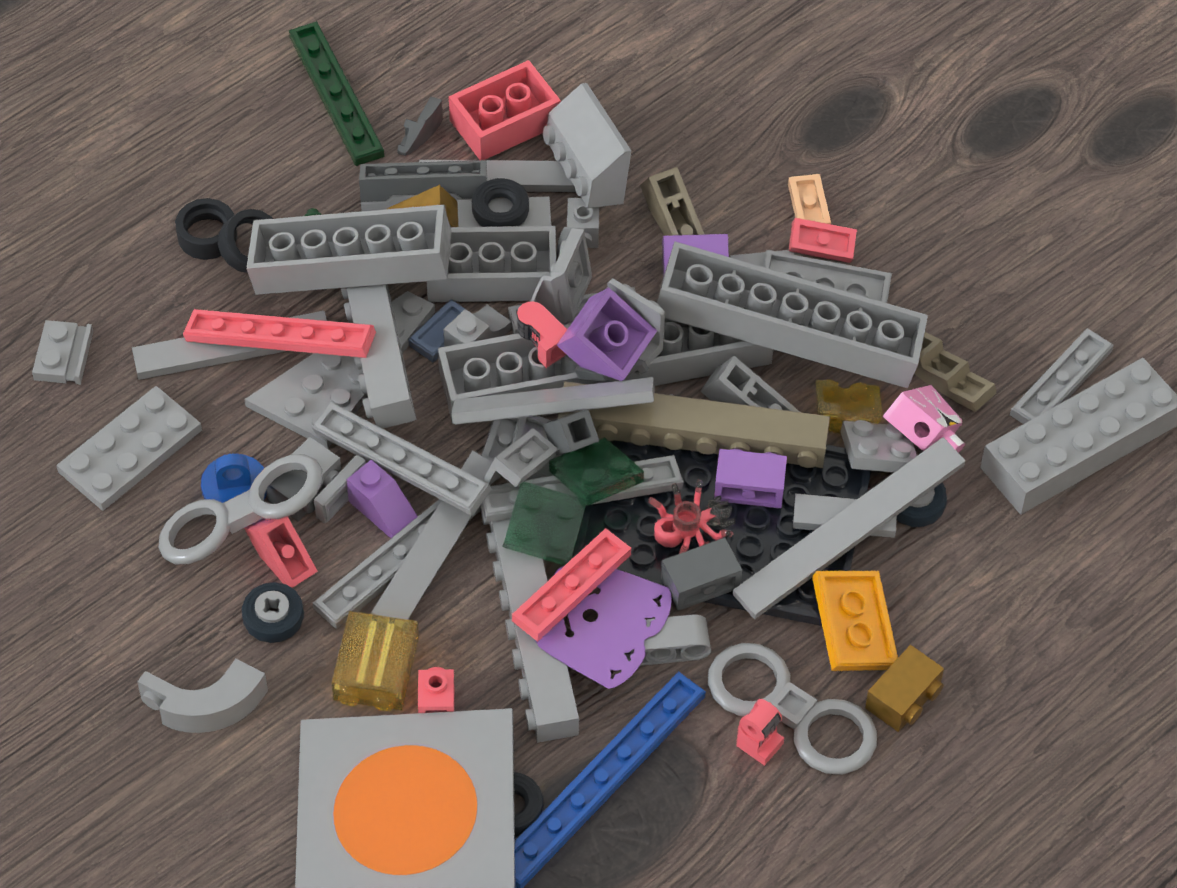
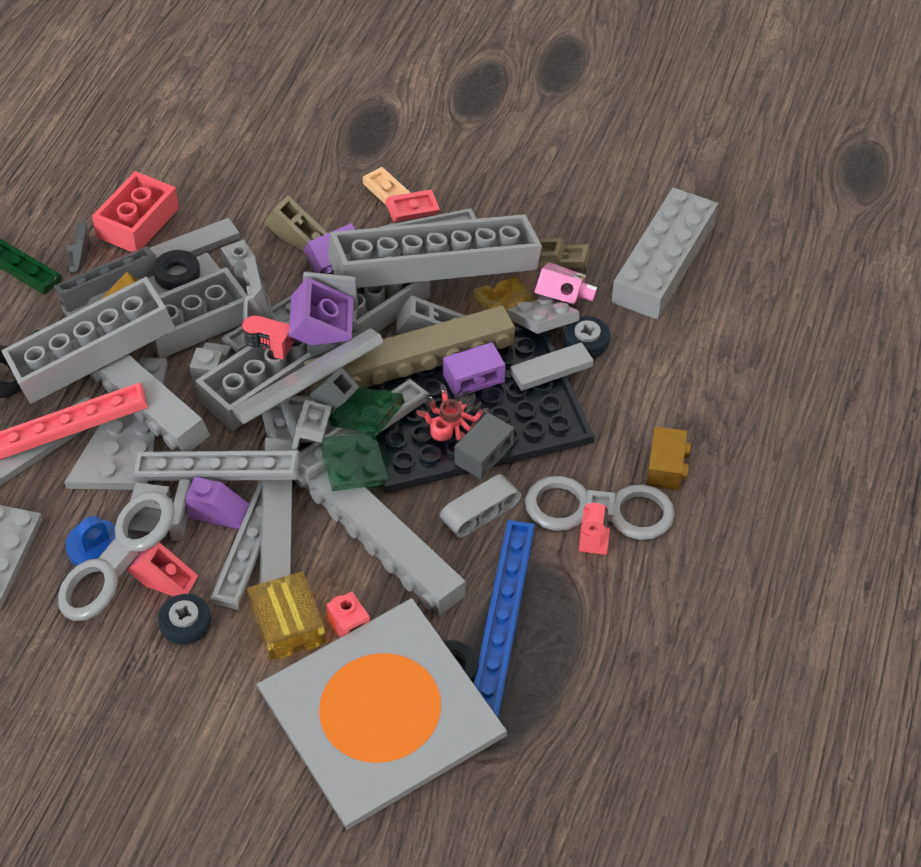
camera: 30 degrees left, 5 degrees down
light grey arch [137,658,268,733] -> none
sand blue tile [408,299,471,363] -> none
coral plate [512,528,631,642] -> none
medium lavender piece [535,566,672,689] -> none
light grey slope [543,83,631,208] -> none
light grey tile [733,437,965,620] -> none
light orange tile [812,571,898,671] -> none
light grey tile [1010,328,1114,424] -> none

